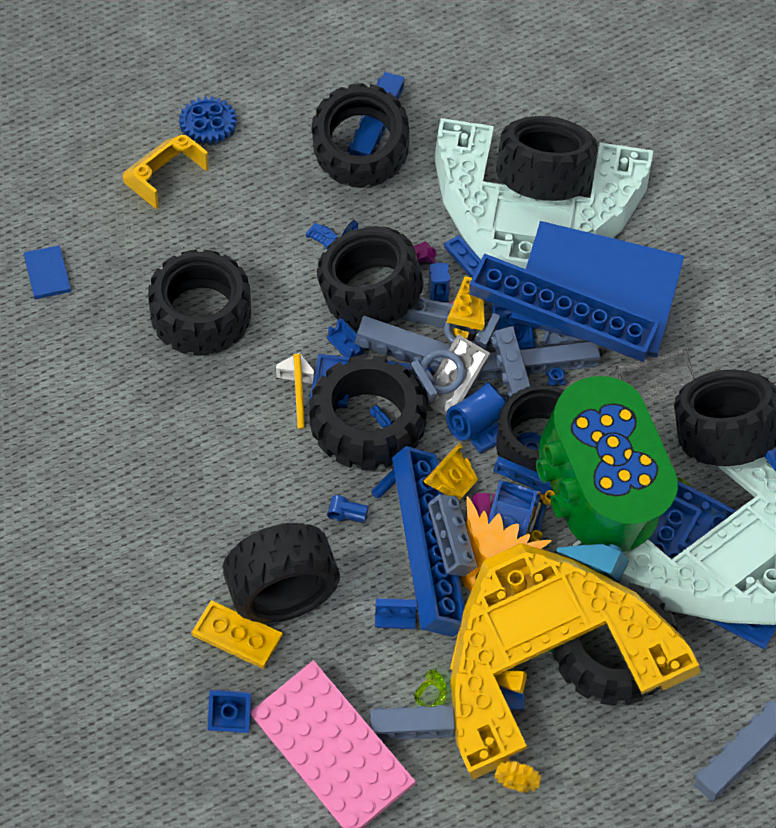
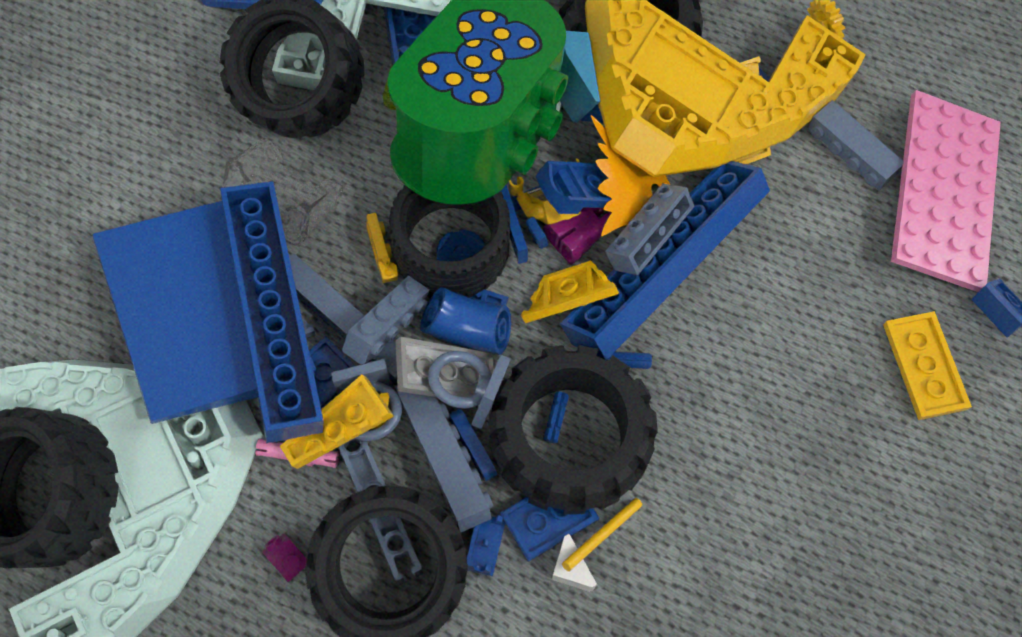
camera: 130 degrees left, 10 degrees up
black tyre [222,523,340,623] -> none
blue piece [327,495,368,523] -> none
blue bracket [375,598,416,629] -> none
clear neon green piece [413,669,447,707] -> none
blue brick [428,263,450,302] -> none
blue plate [444,235,481,278] -> none
blue plate [546,368,566,386] -> none

